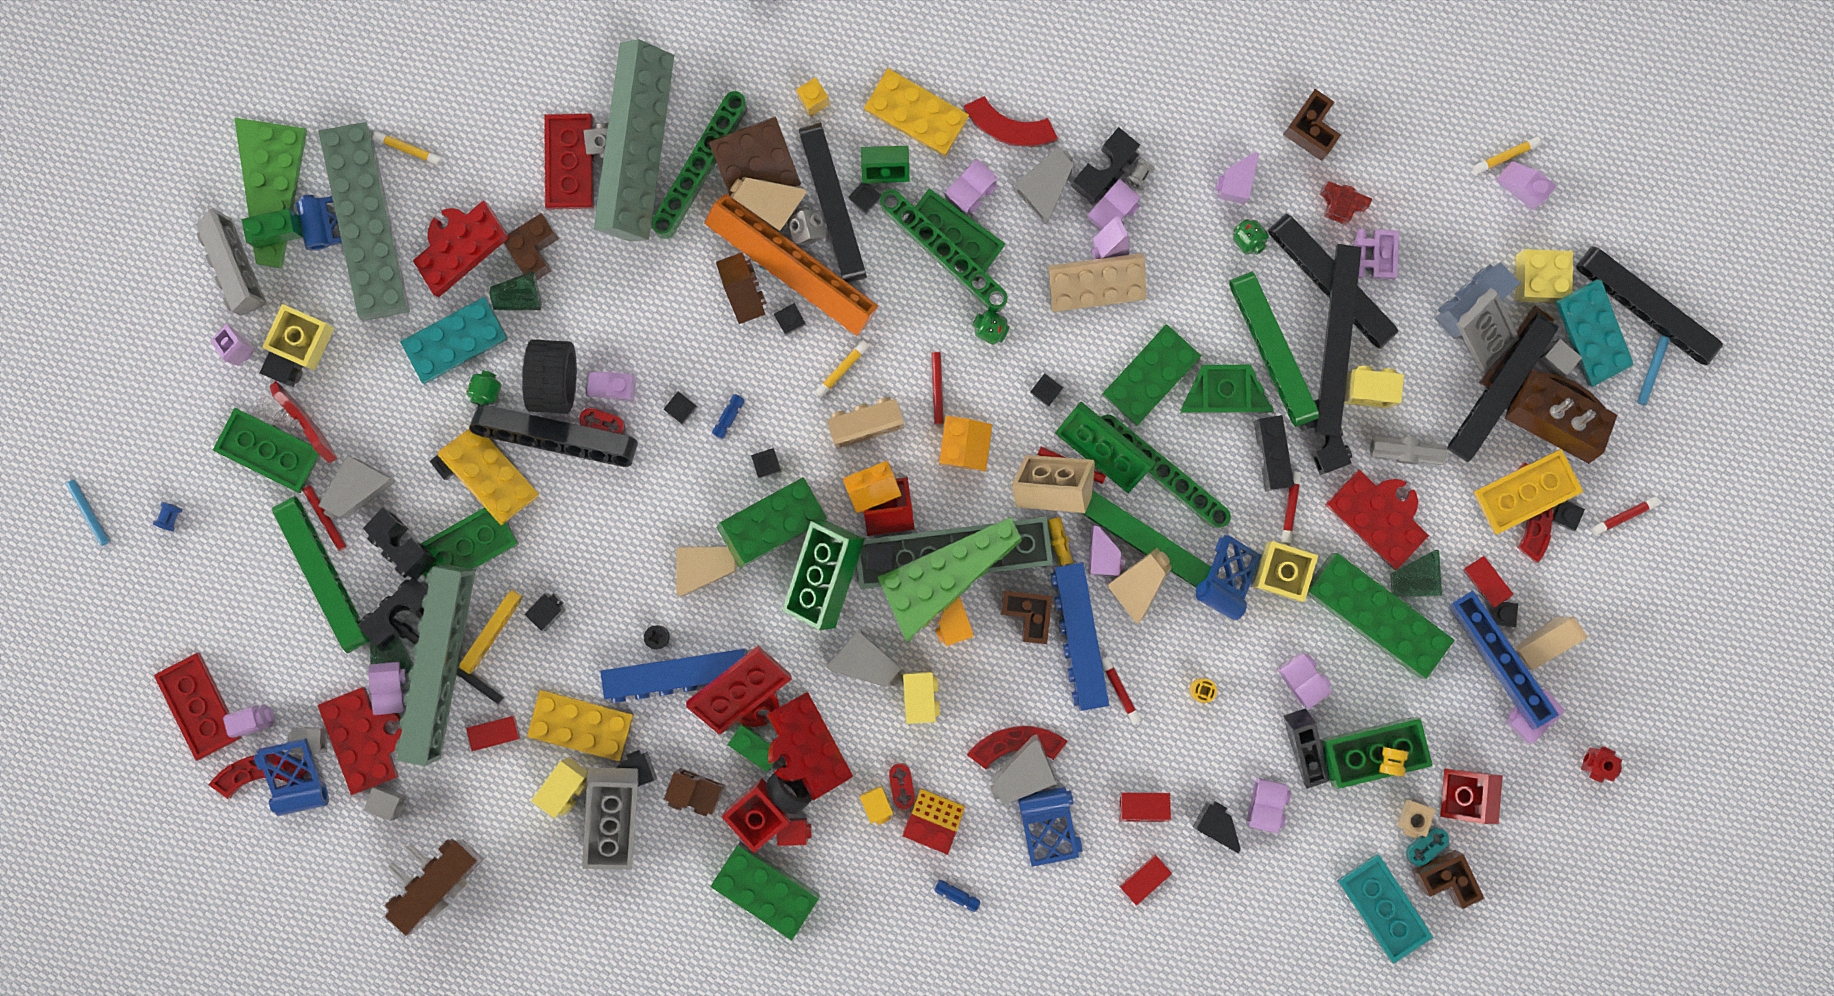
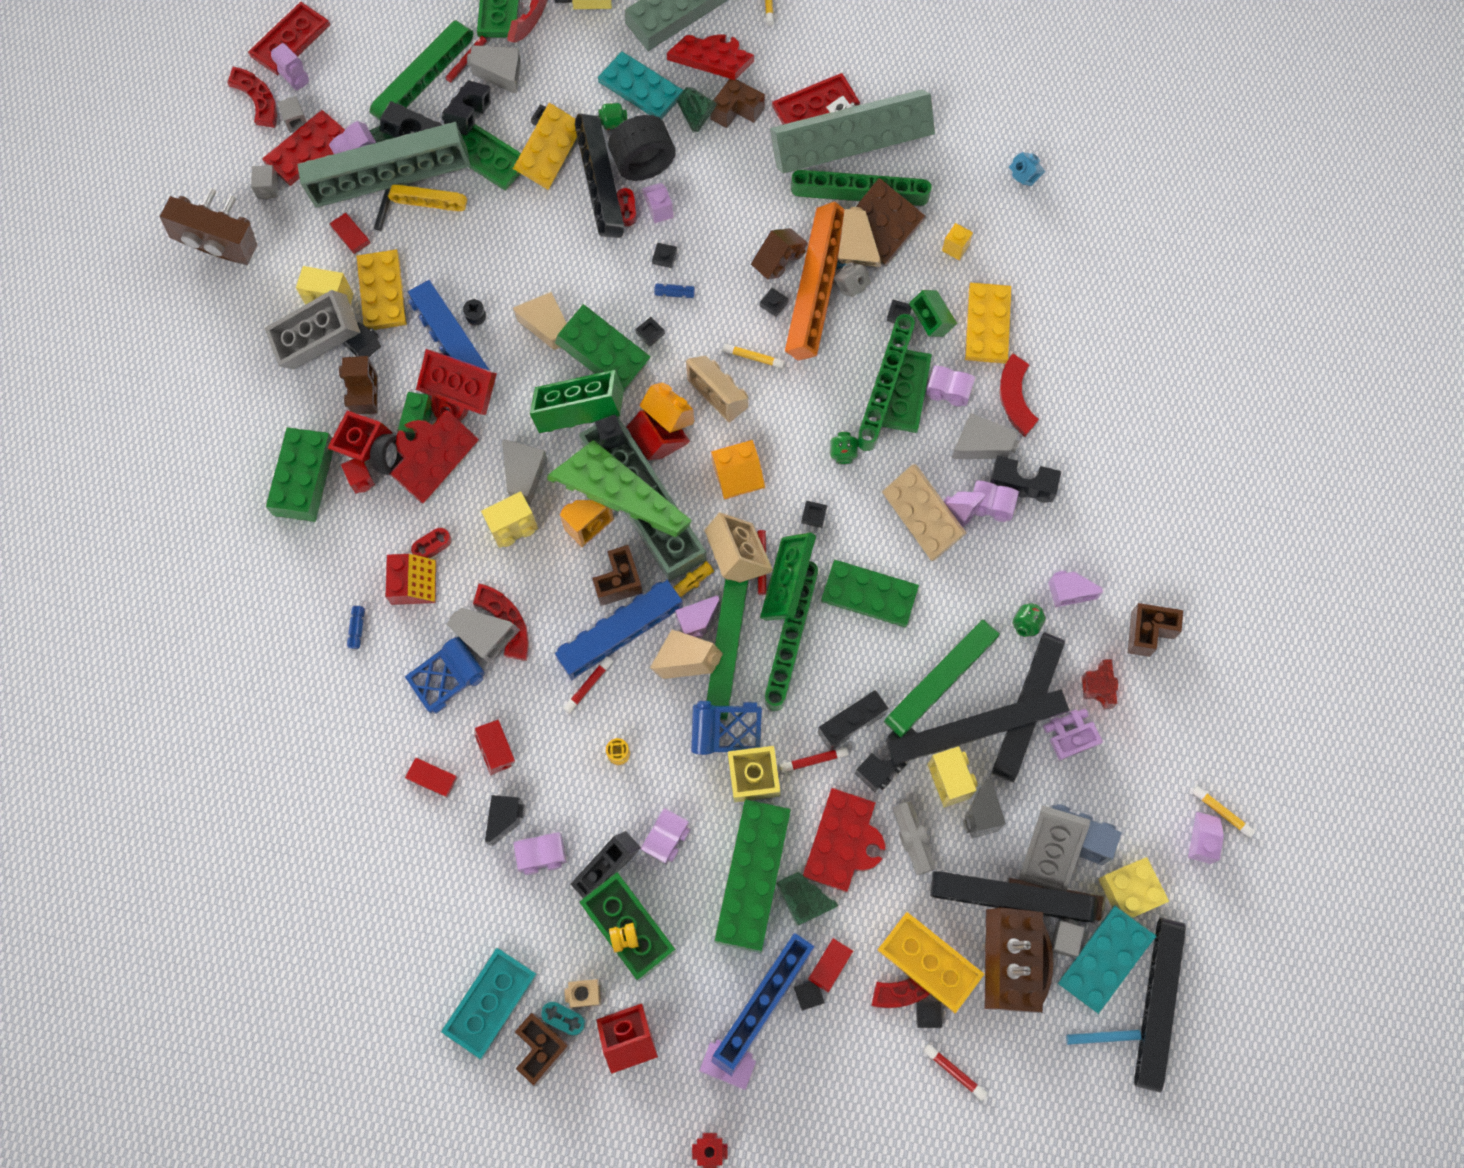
camera: 70 degrees right, 15 degrees down
blue piece [254,738,329,816] -> none
black brick [524,593,566,631] -> none
black beam [798,122,867,283] -> none
yellow brick [859,785,893,825] -> none
red bar [932,352,944,424] -> none
light grey bush [1125,158,1155,190] -> none
green wing [1180,364,1274,413] -> none
tan slope [1513,617,1588,670] -> none
none -> dark grey slope [963,778,1006,839]

